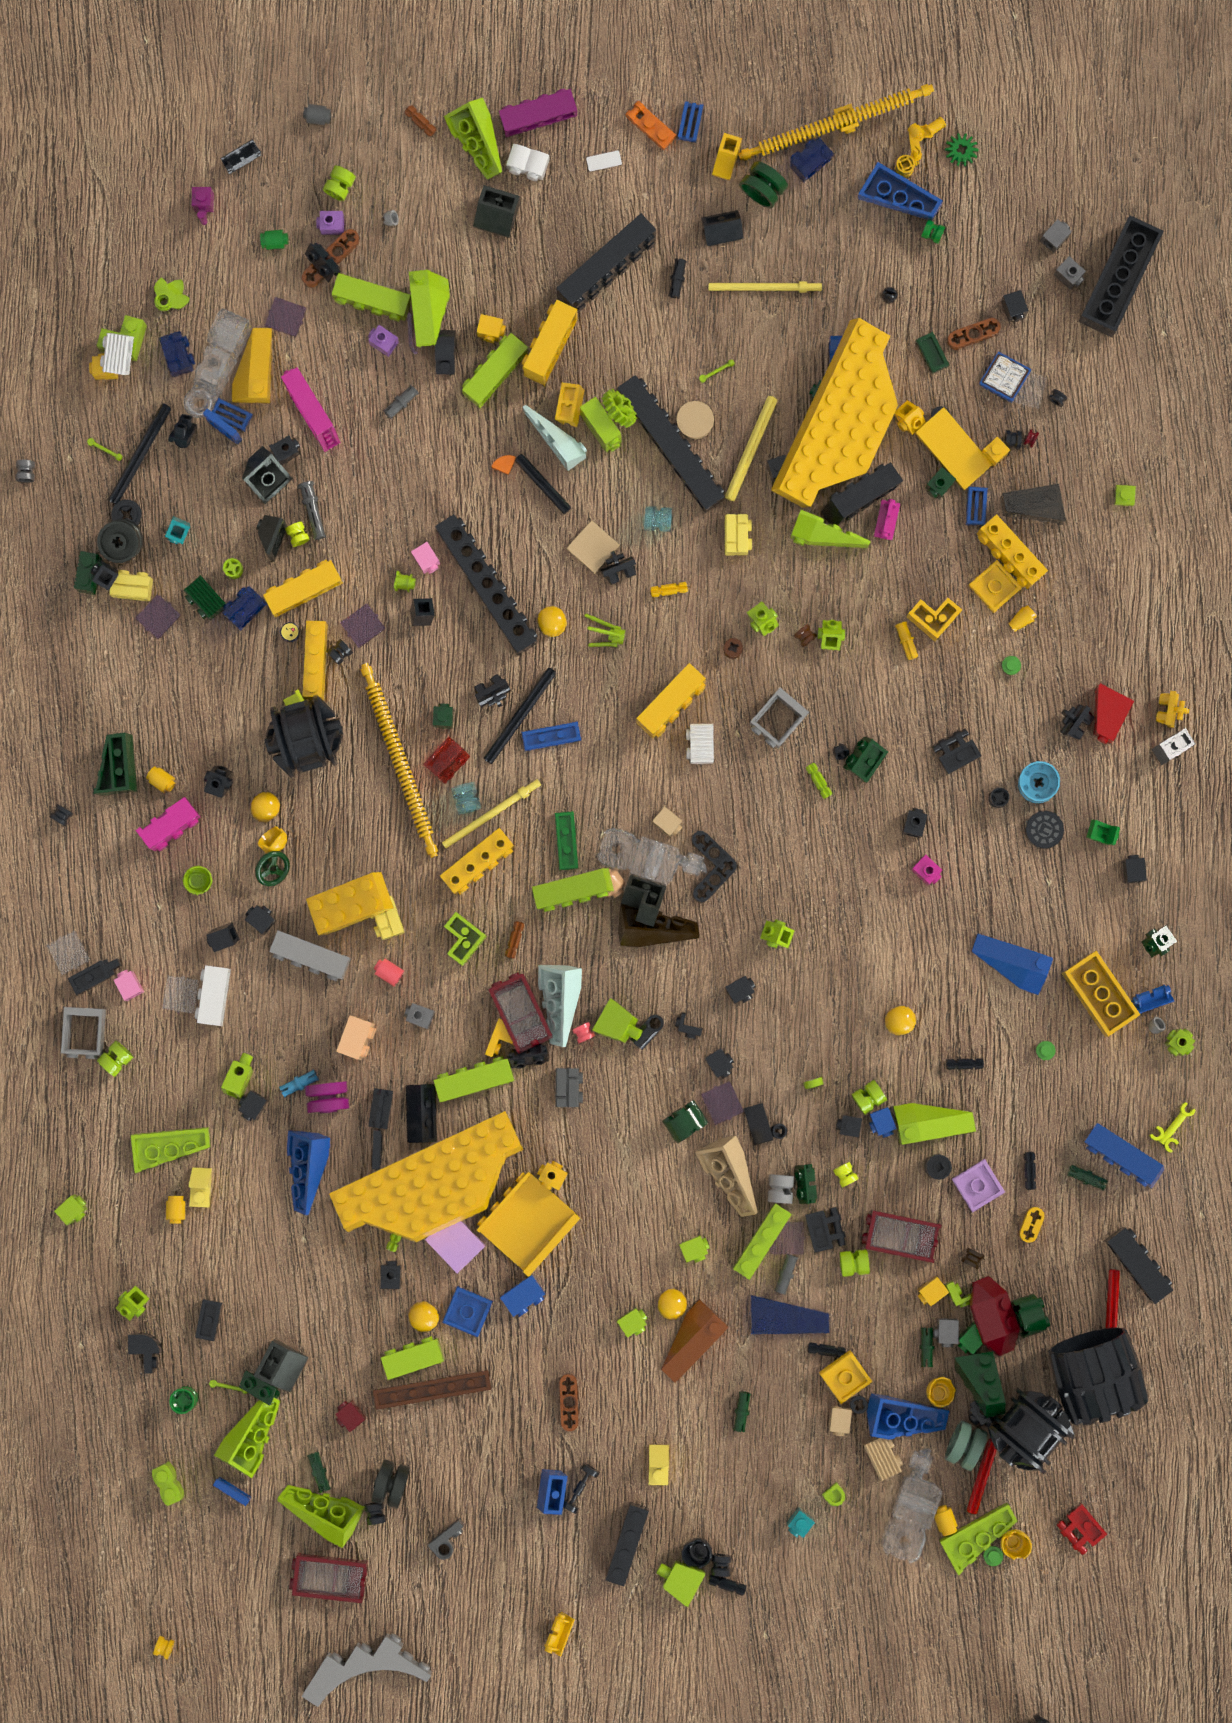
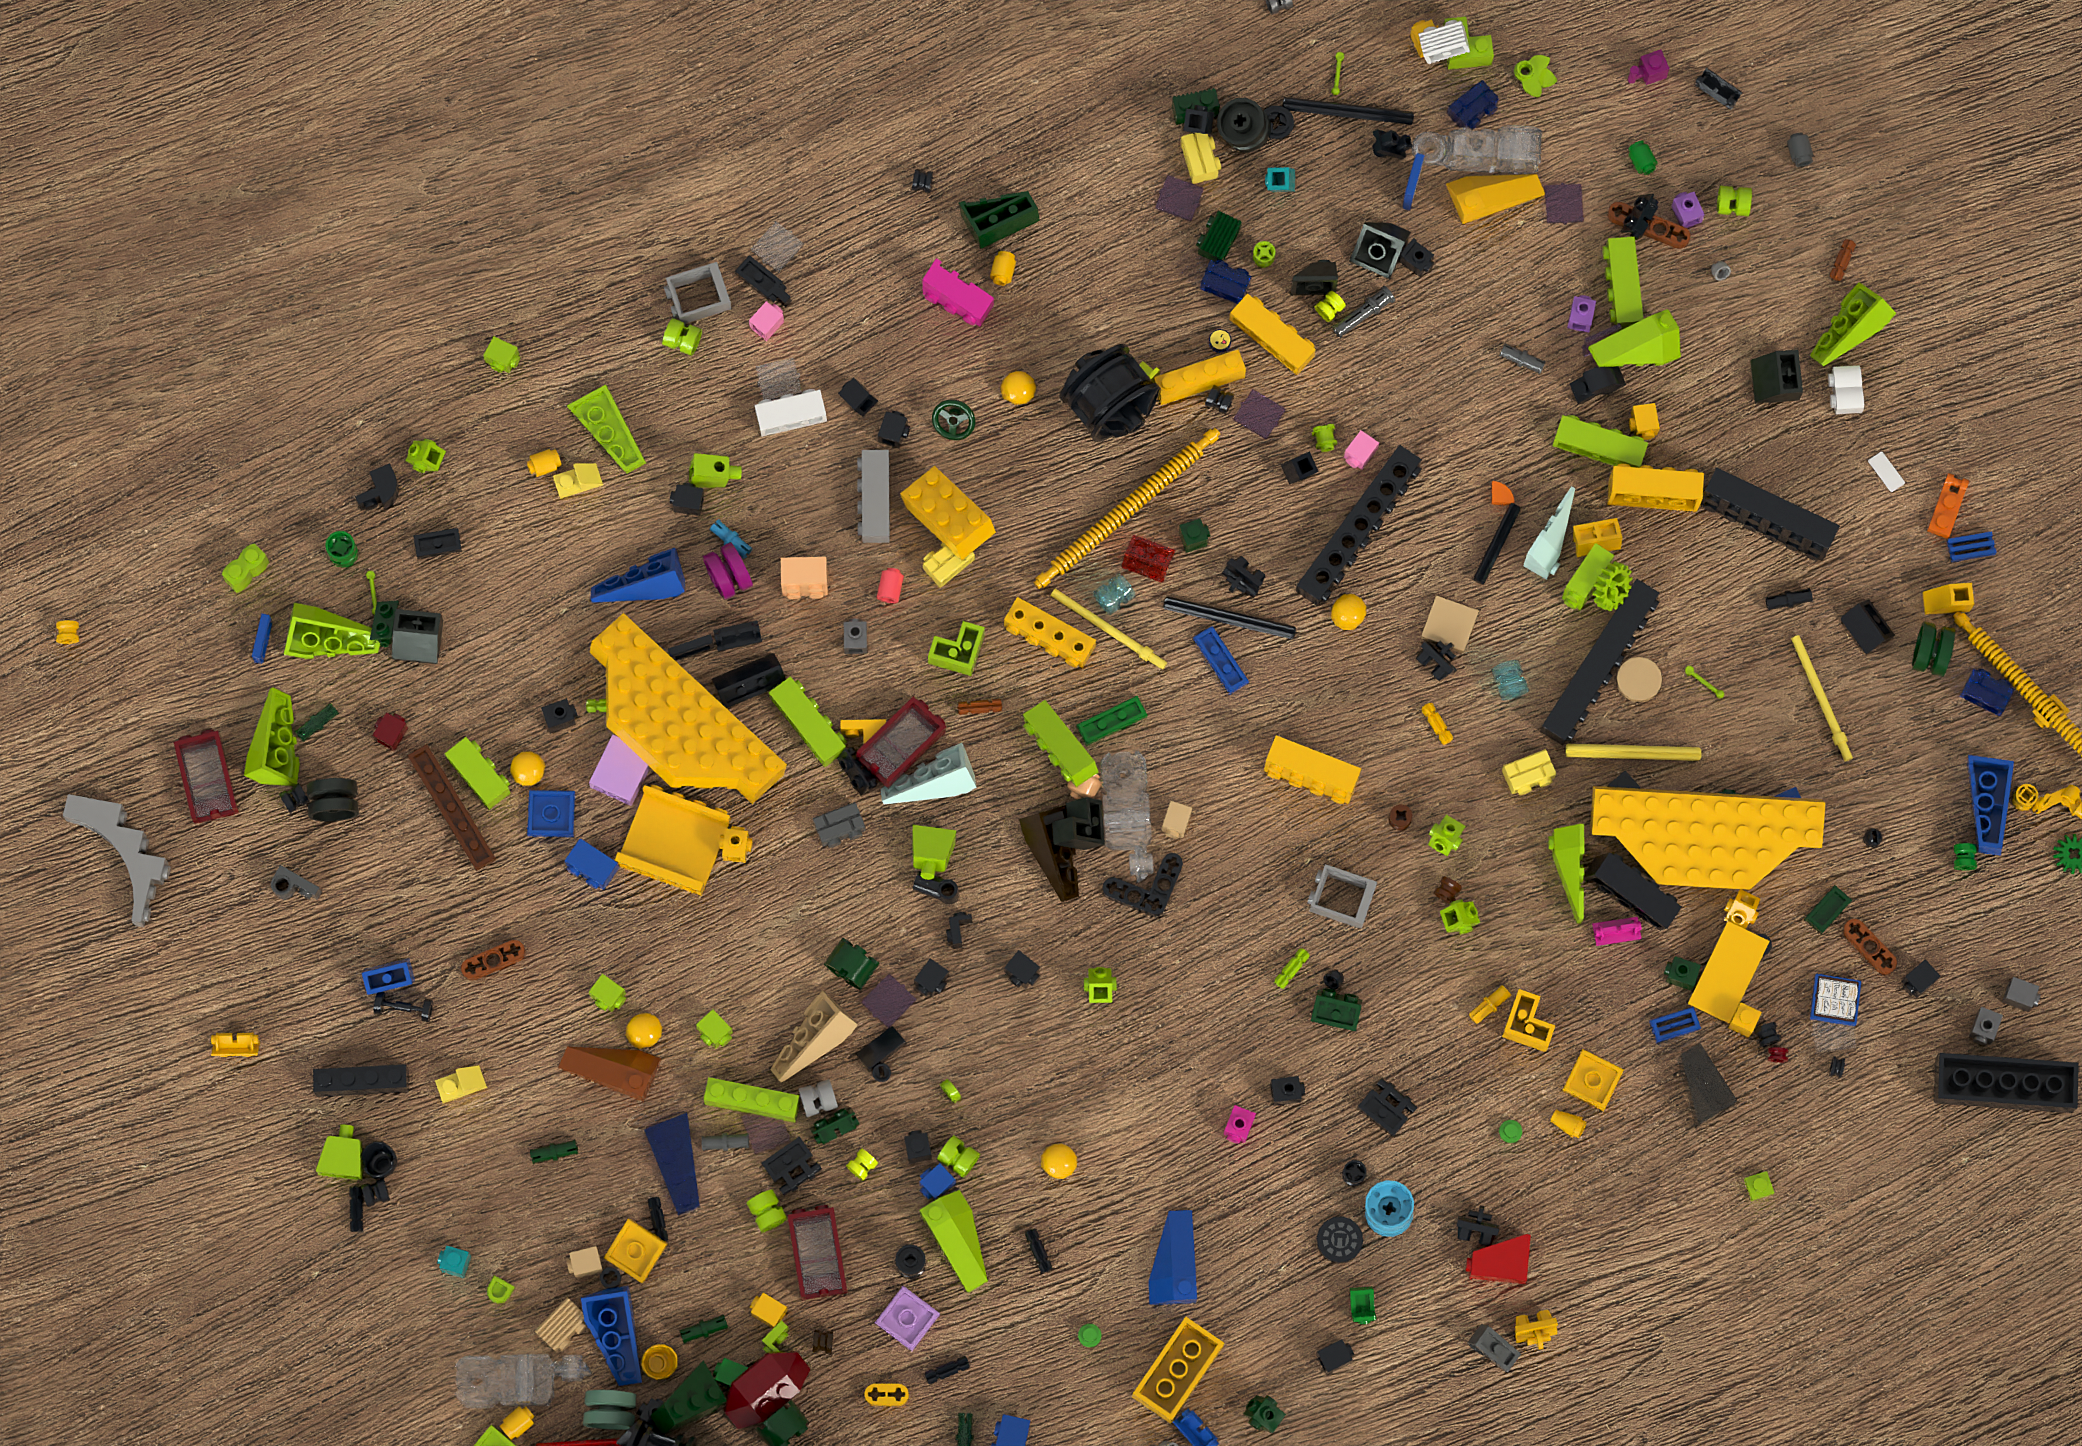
camera: 65 degrees right, 10 degrees down
lime hair [182,865,213,895] -> none
black brick [204,765,233,798] -> none
blue tile [211,398,253,432] -> none
yellow hair [257,826,287,853] -> none
dark pink window [281,367,341,452] -> none
magenta brick [499,89,577,138] -> none
coral wheel [572,1022,595,1044] -> none
lime plant [584,614,626,647] -> none
white brick [686,724,714,764] -> none
flat silver brick [933,1318,959,1347] -> none
yellow brick [976,514,1048,590] -> none

